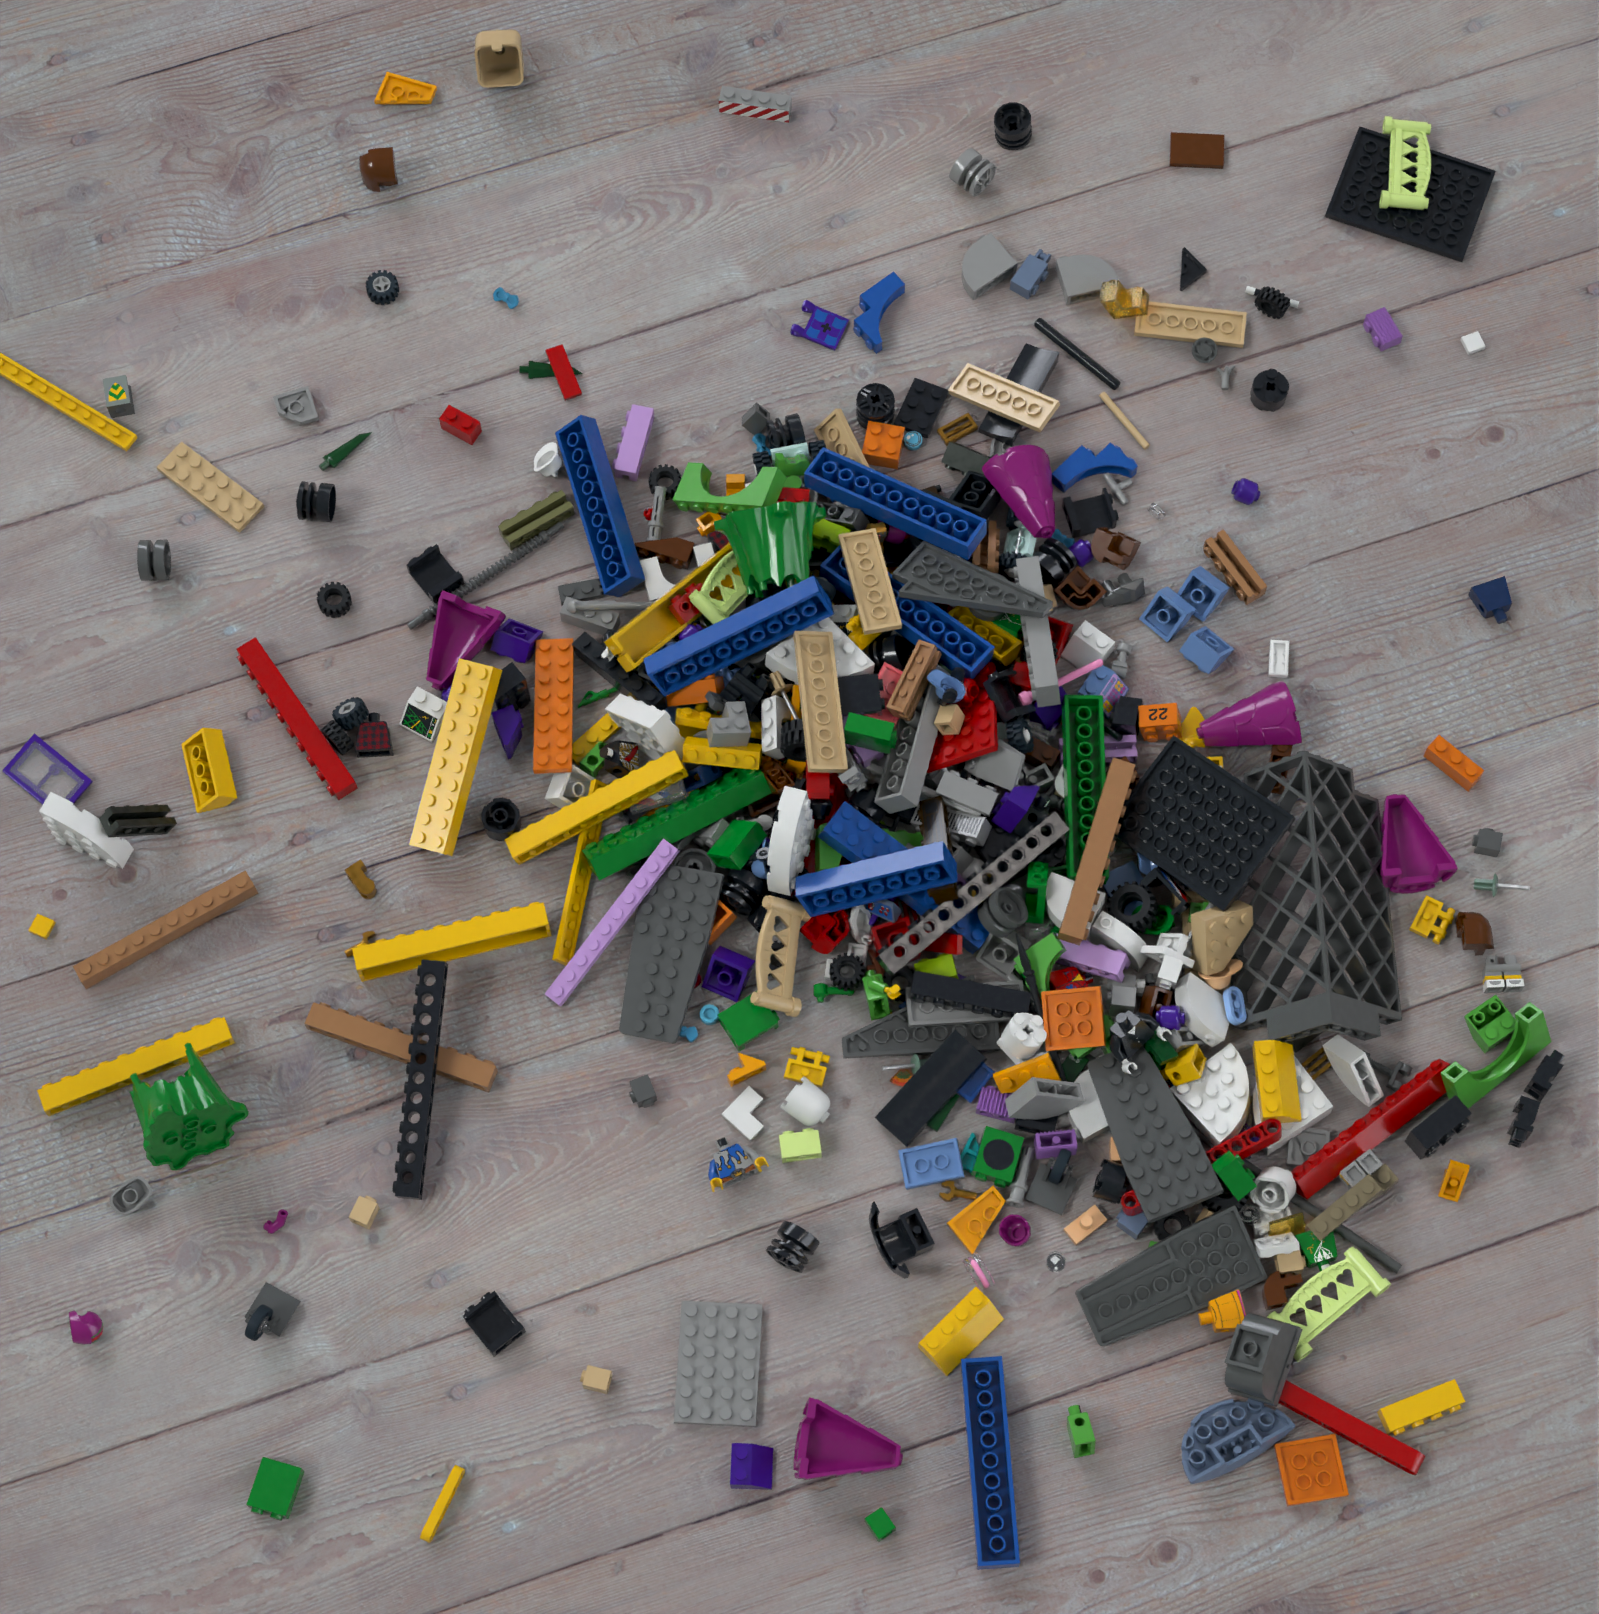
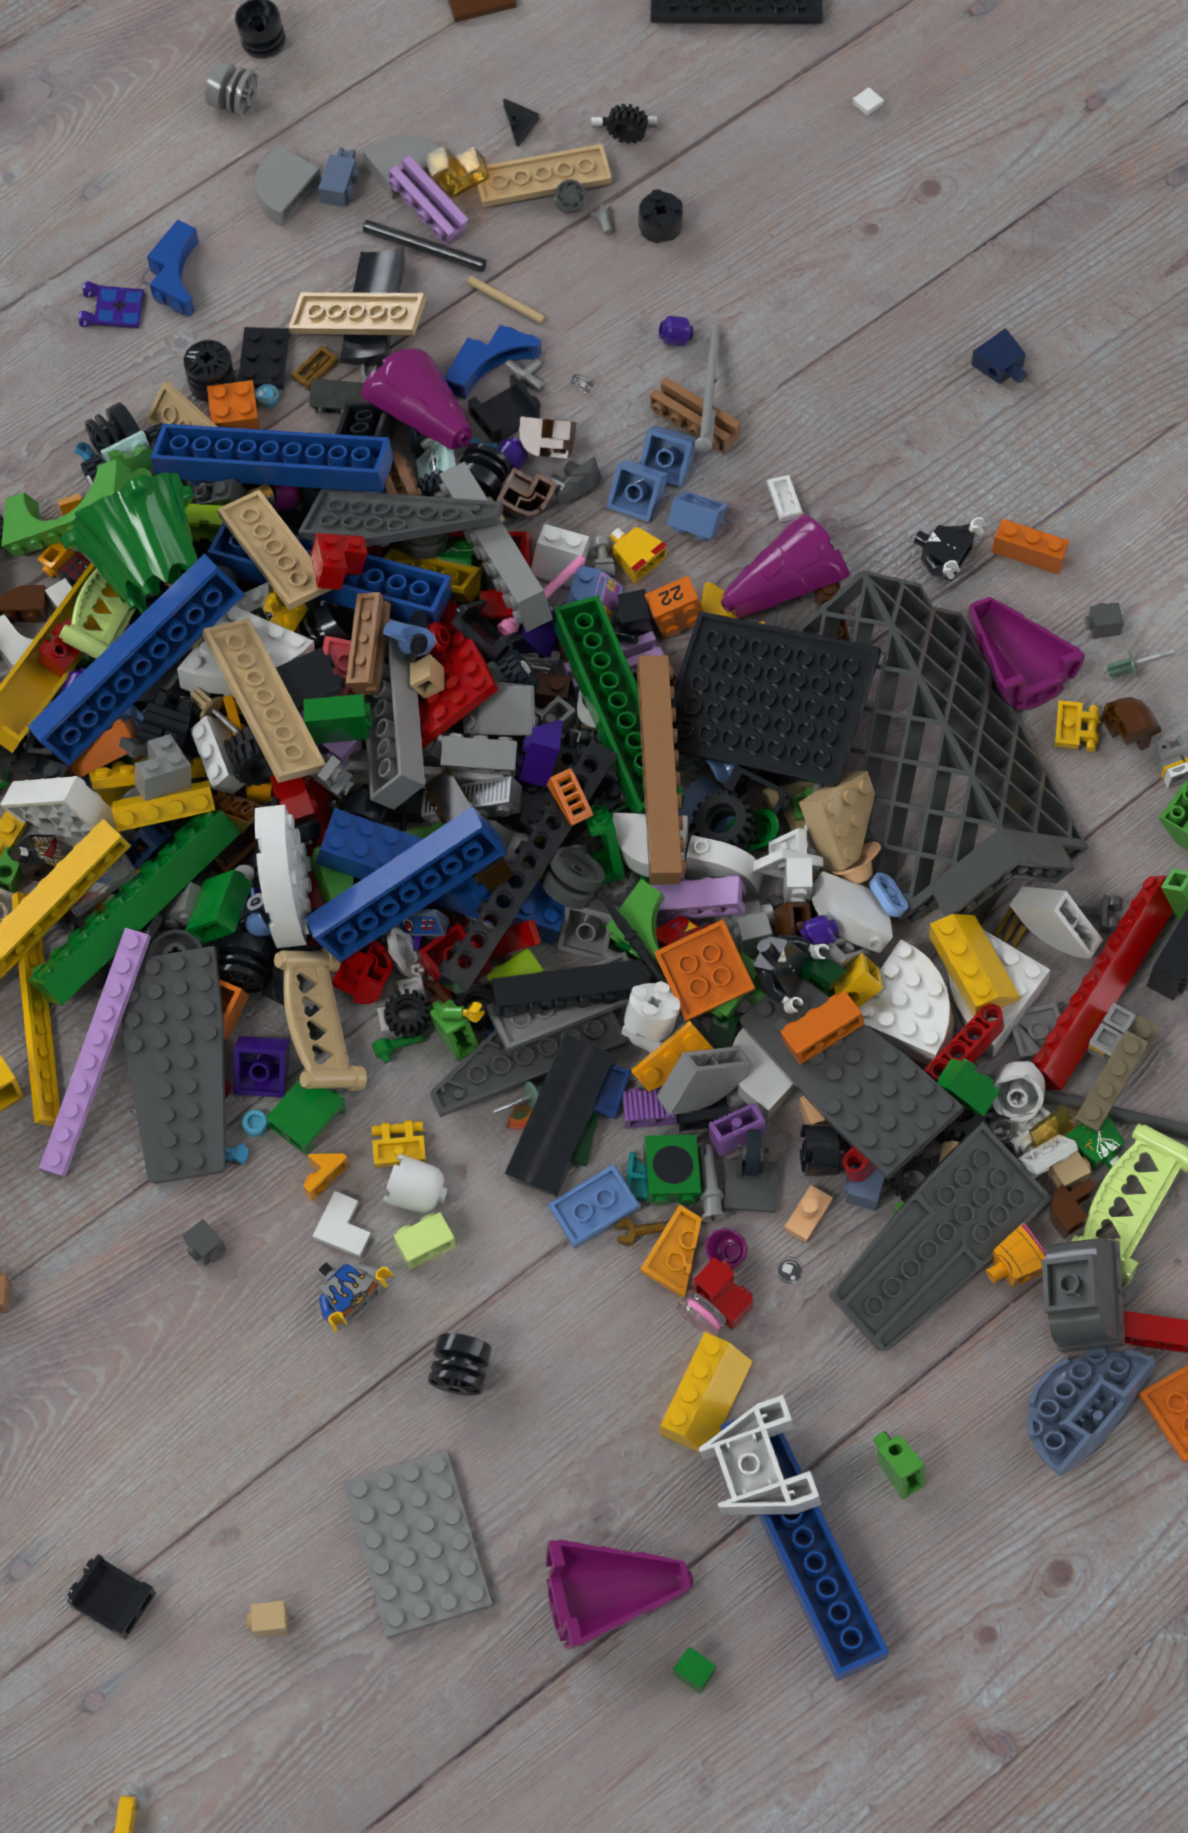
camera: 20 degrees left, 5 degrees down
dark purple slope [730,1443,773,1490] -> none
dark grey panel [742,402,770,435] -> none
black piece [869,1201,935,1279] -> none
medium lavender brick [1363,307,1403,352] -> none
none -> red brick [311,533,367,590]
none -> lavender brick [388,155,469,244]
none -> orange slope [547,768,593,827]
none -> yellow torso [610,527,667,584]
none -> red brick [693,1257,754,1330]
none -> light grey bar [695,323,721,453]
none -> white wedge [699,1395,822,1515]
none -> orange brick [780,991,865,1065]
none -> black torso [914,517,987,582]

